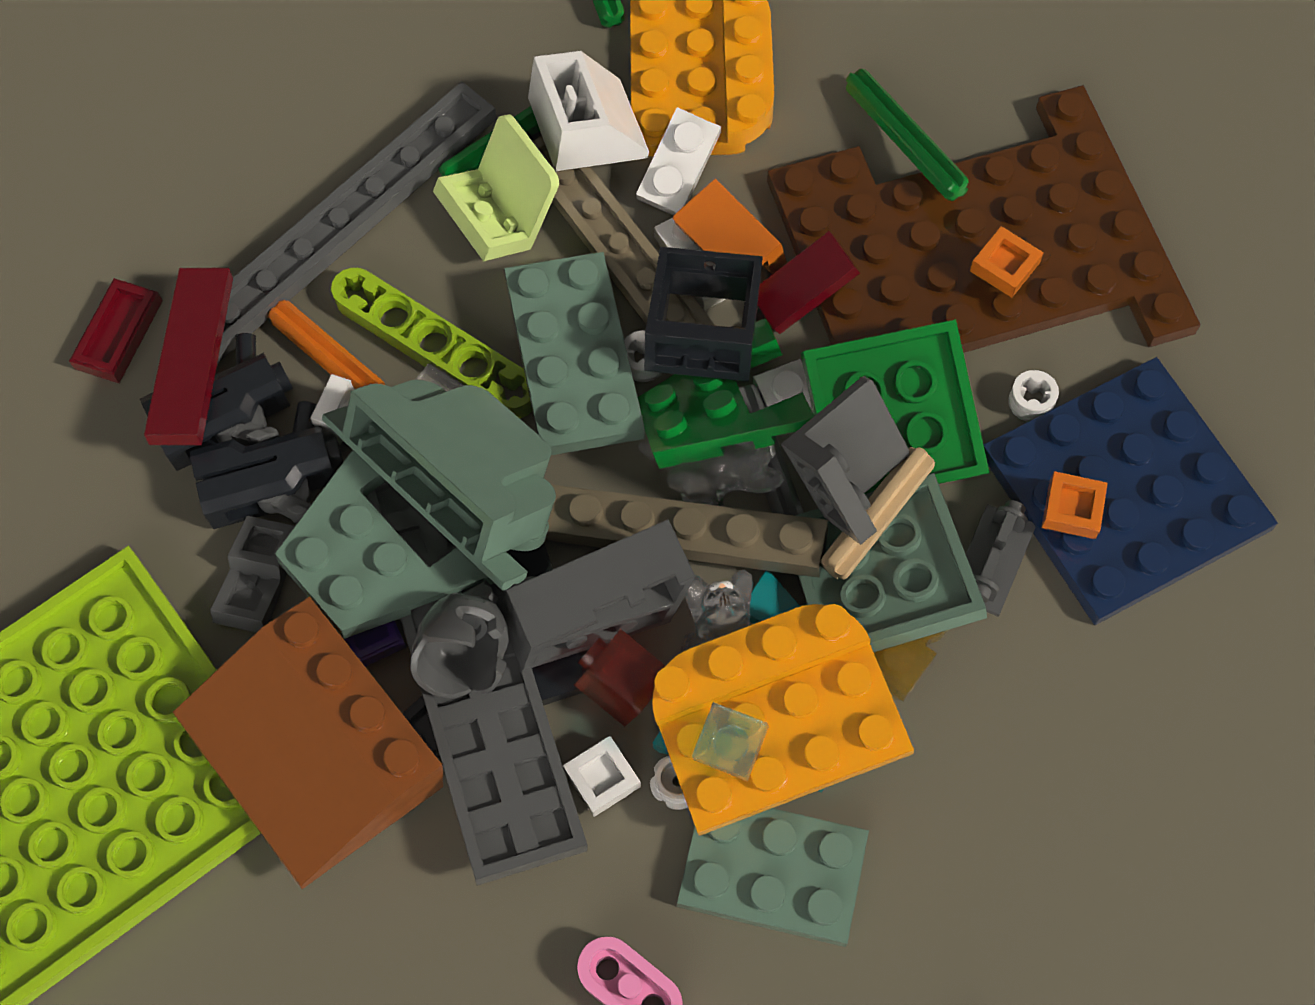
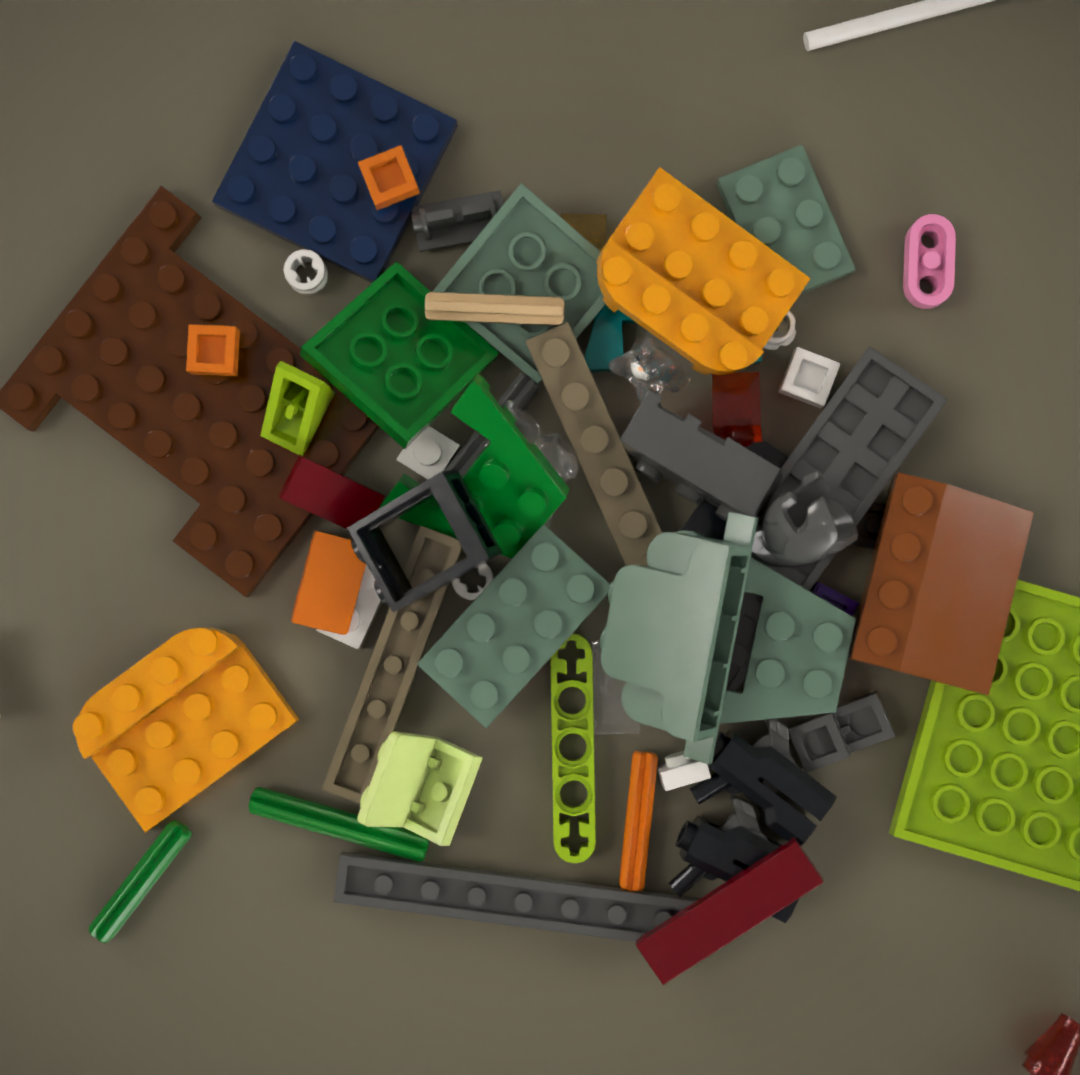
camera: 125 degrees left, 20 degrees up
dark red tile [69,278,163,383] -> none
white slope [528,51,649,172] -> none
white plate [636,107,721,216] -> none
clear light blue plate [692,702,769,781] -> none
dark grey bracket [781,376,910,545] -> none
green axle [846,68,969,201] -> none
none -> lime slope [260,361,335,456]

